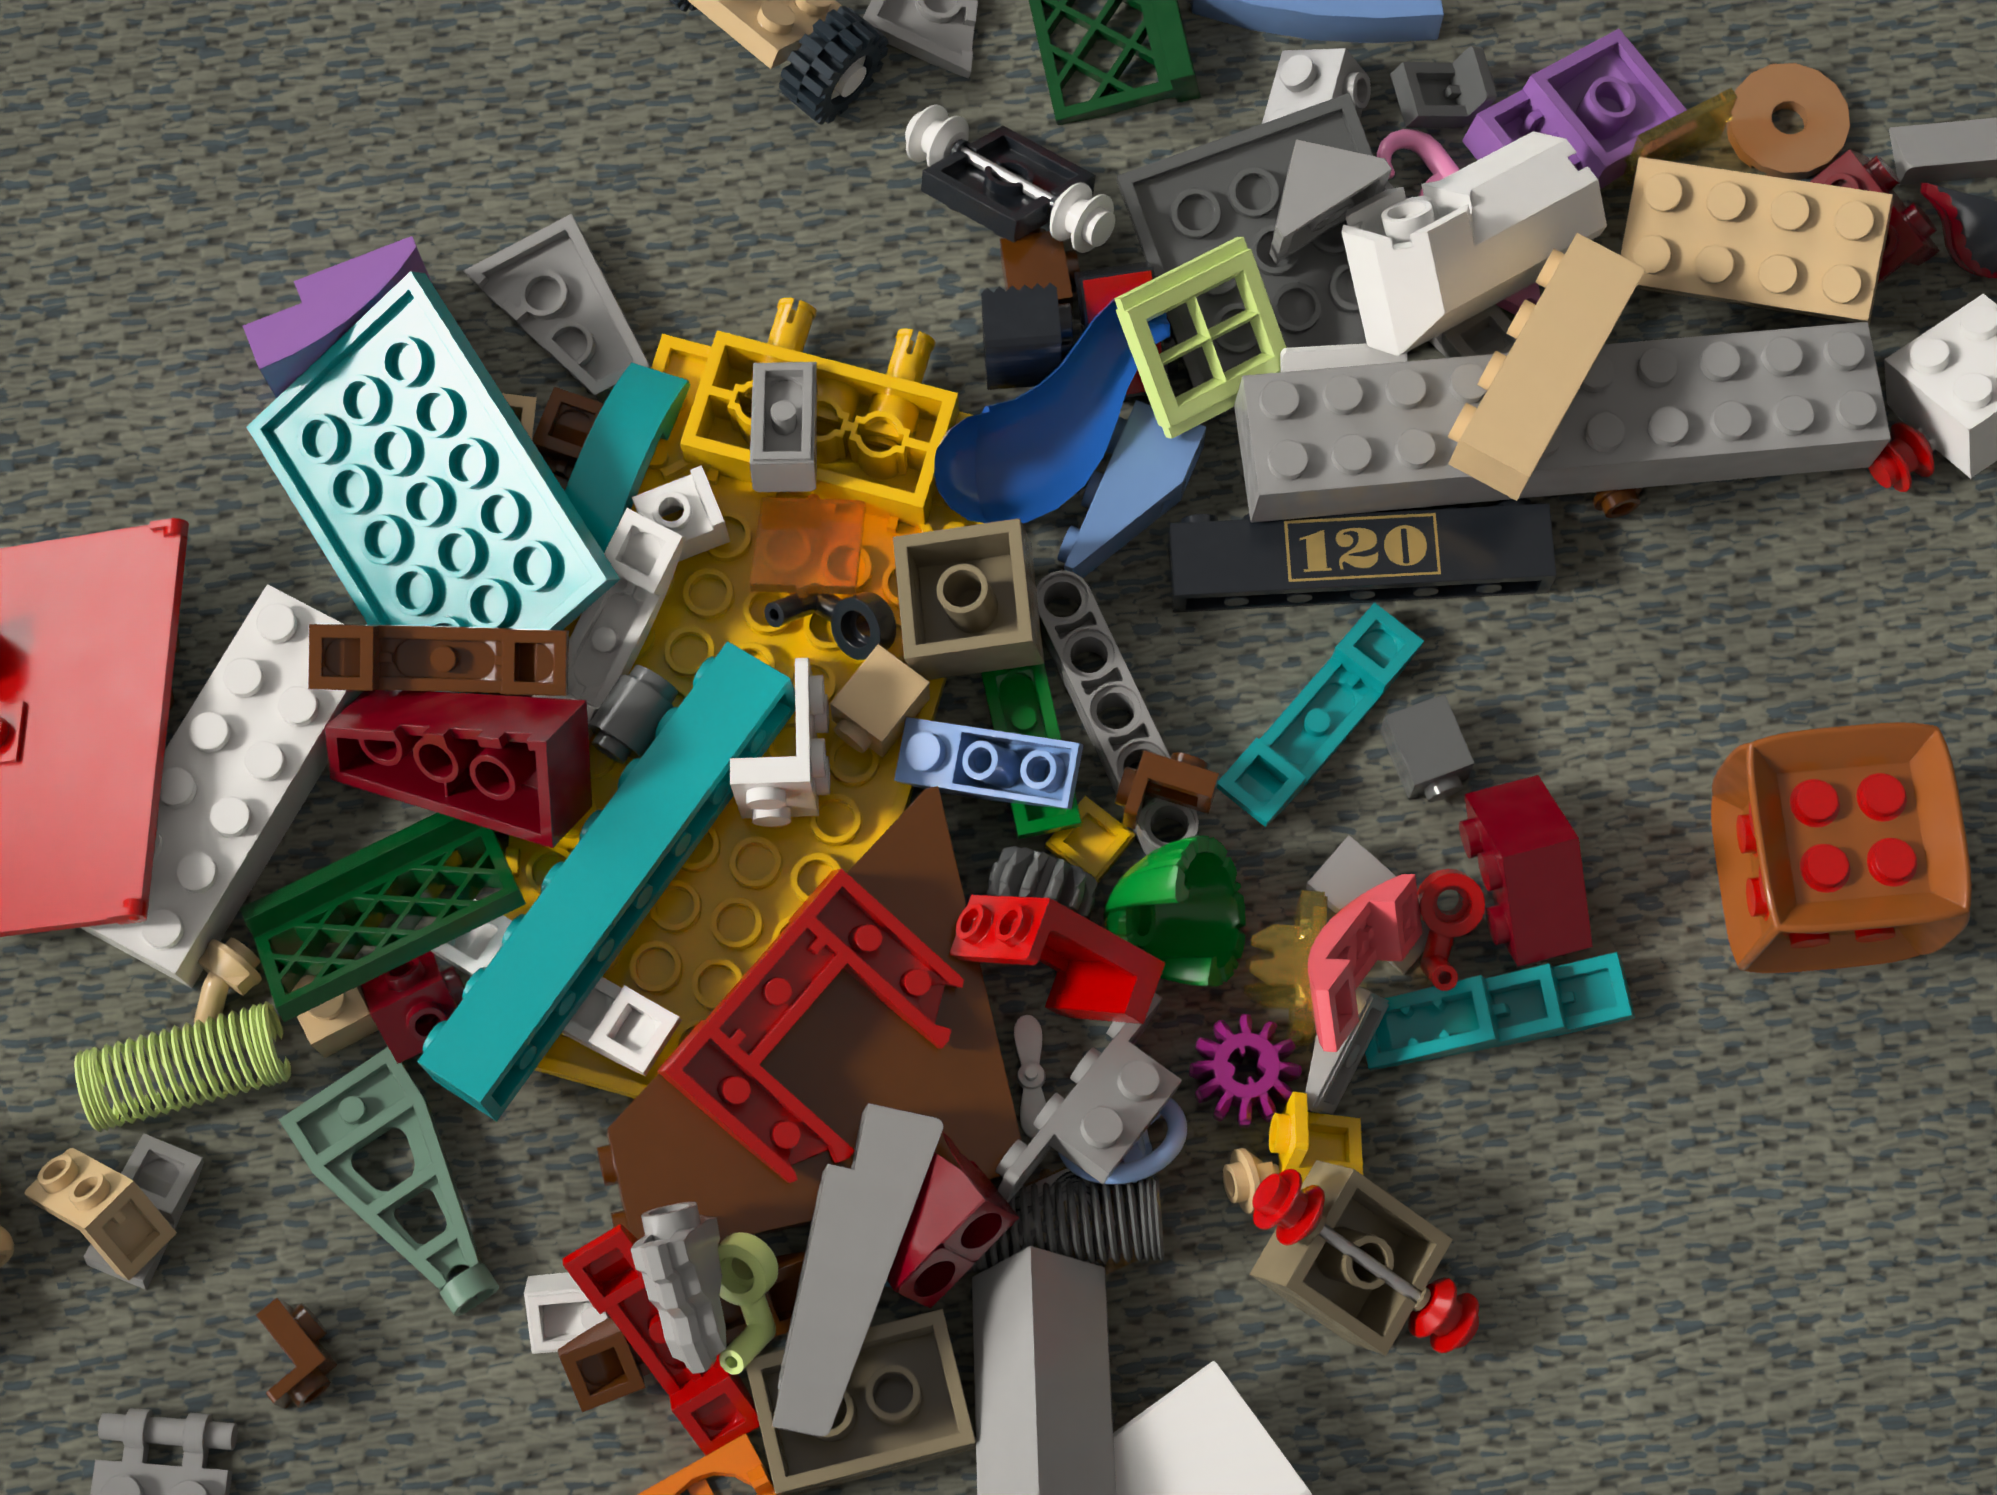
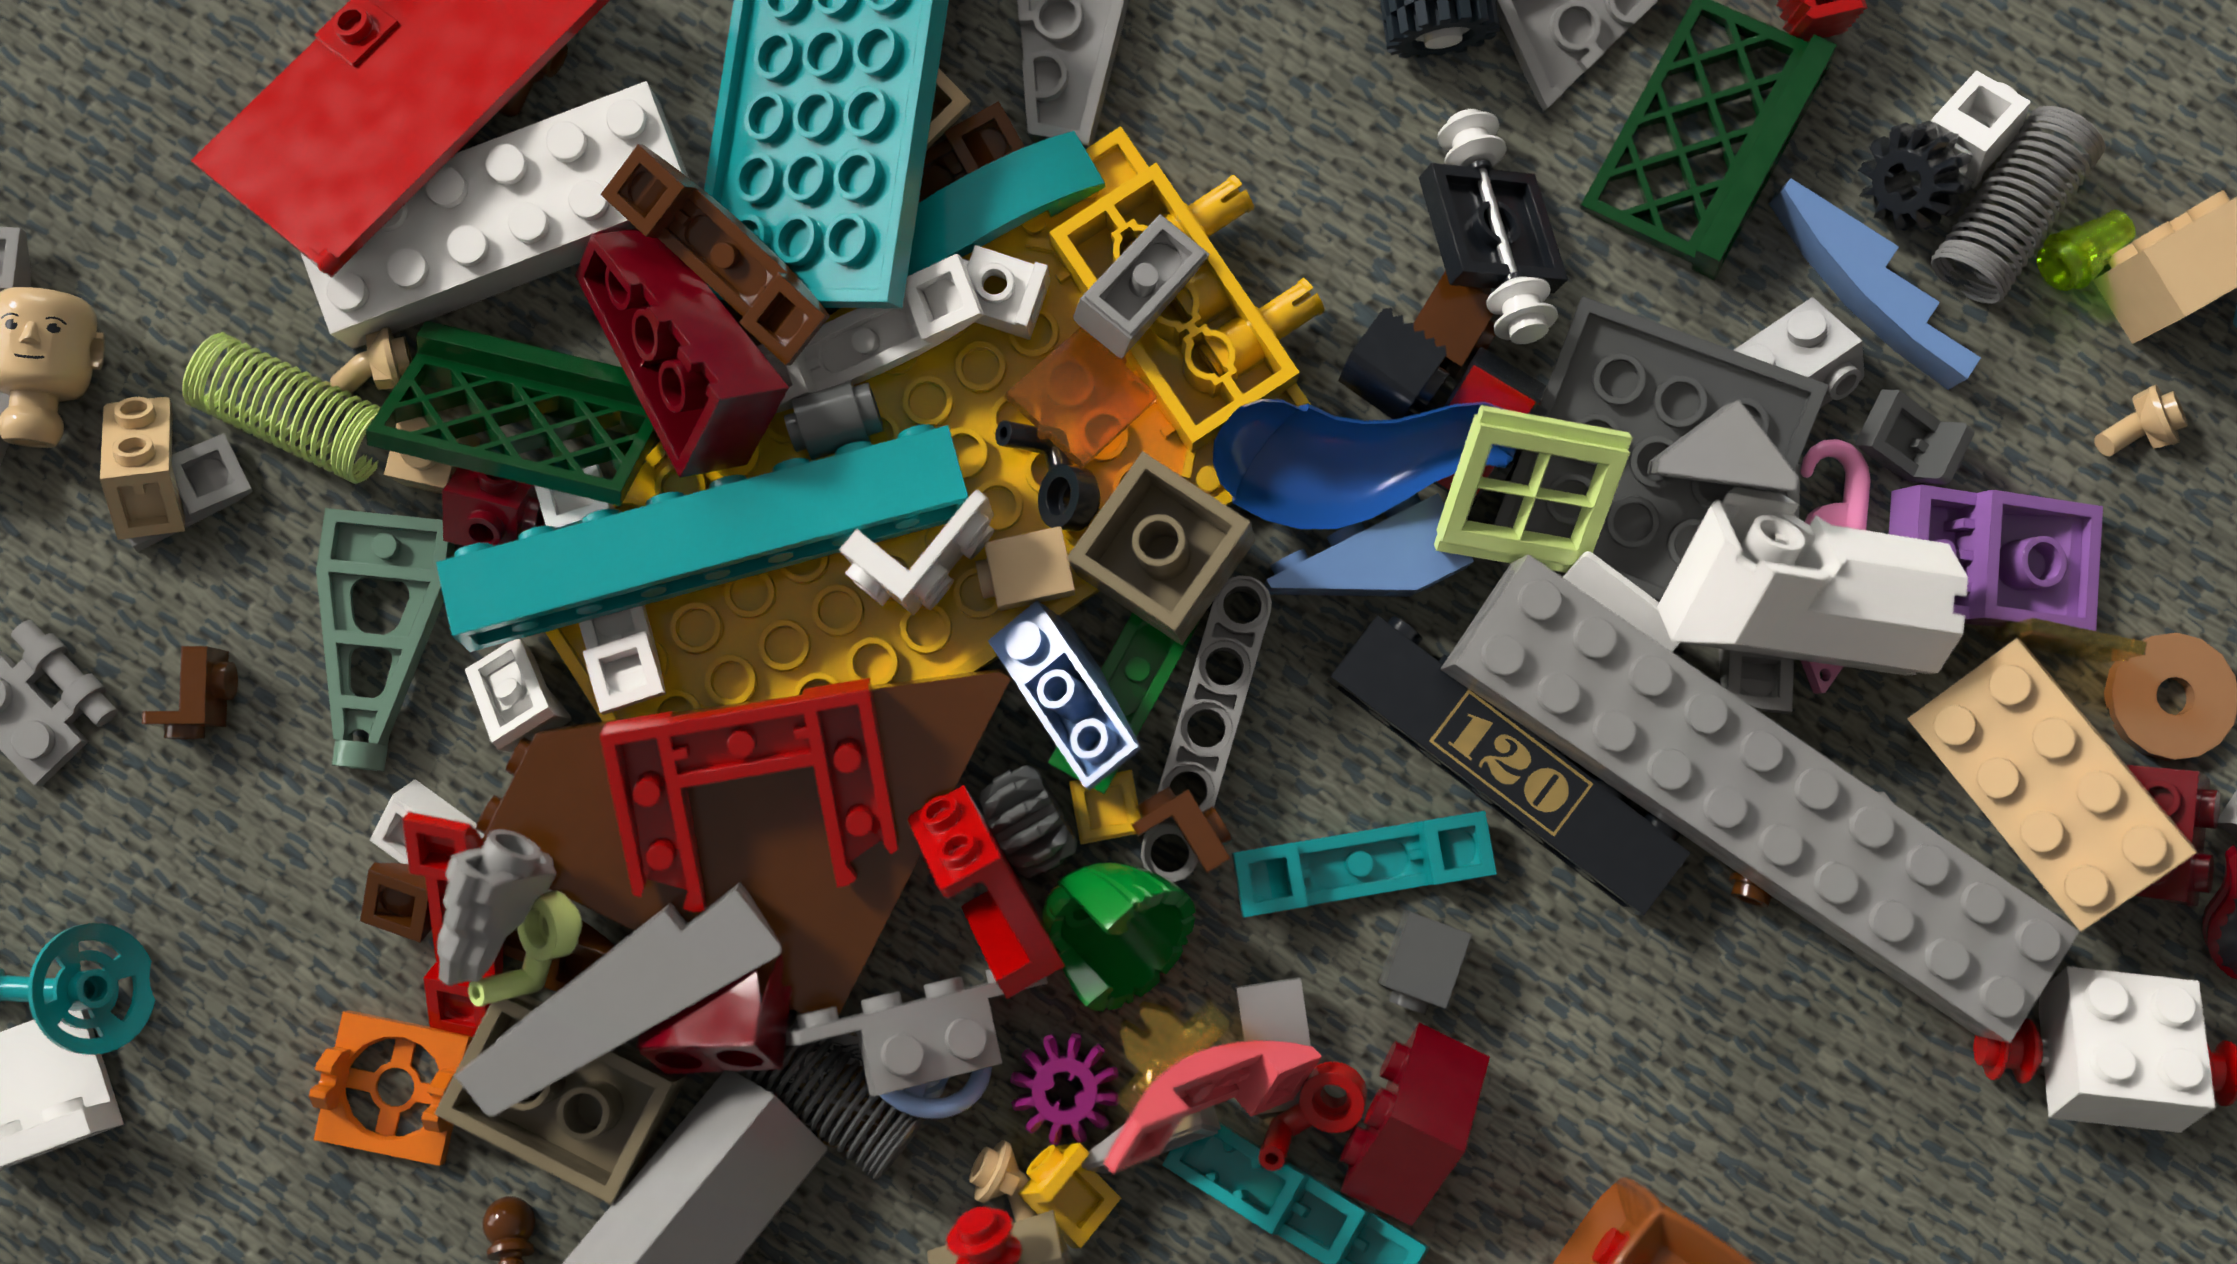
camera: 40 degrees right, 10 degrees up
white piece [1014,1015,1046,1138] -> none
tan brick [1448,233,1645,501] -> none
none -> white slope [465,638,572,753]

